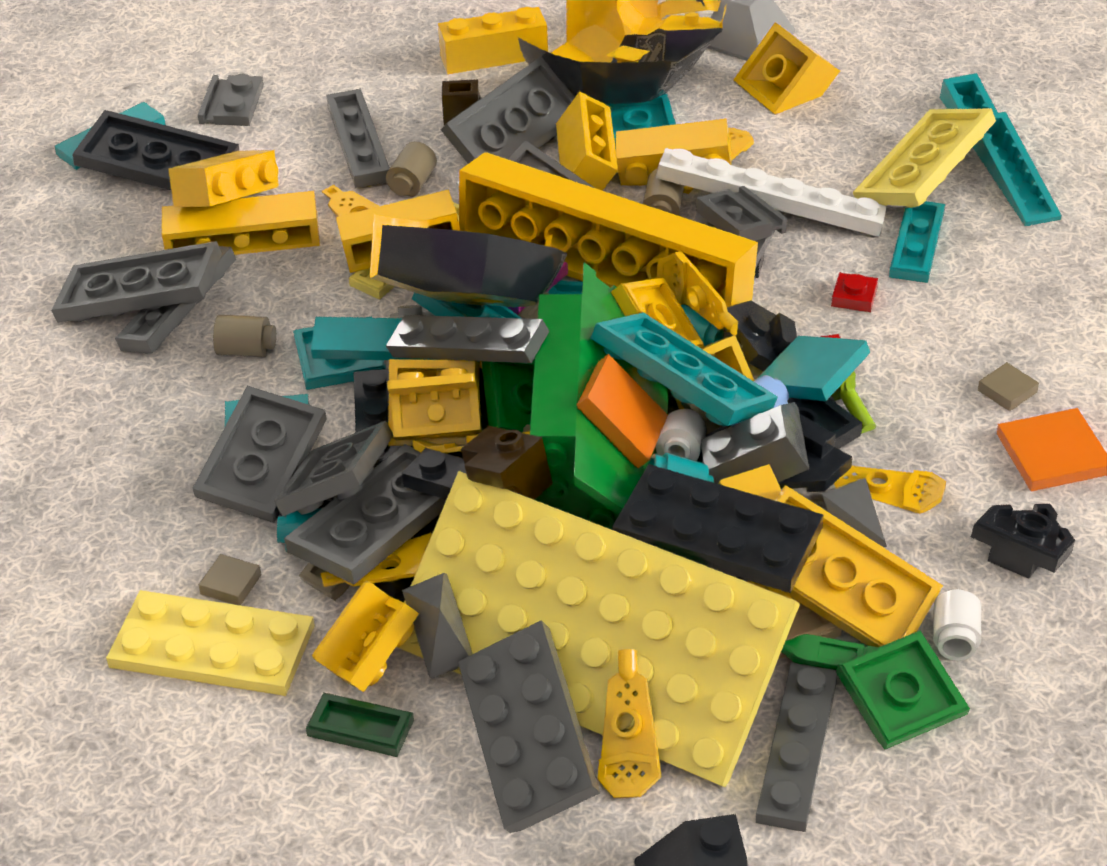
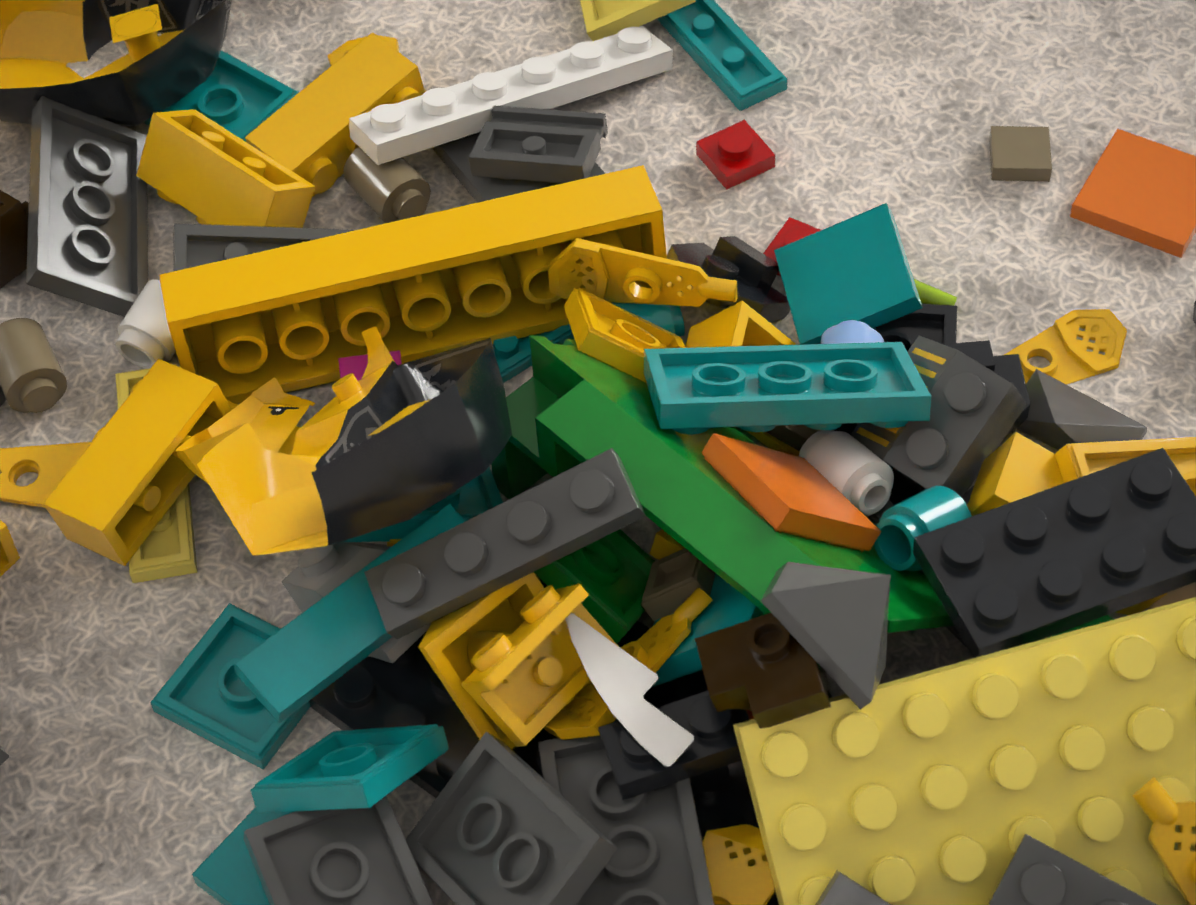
camera: 45 degrees left, 10 degrees up
dark tan brick [213,315,277,357] -> none
none -> teal tile [250,724,449,813]
none -> white sticker [565,613,694,767]
none -> dark grey slope [761,562,890,709]

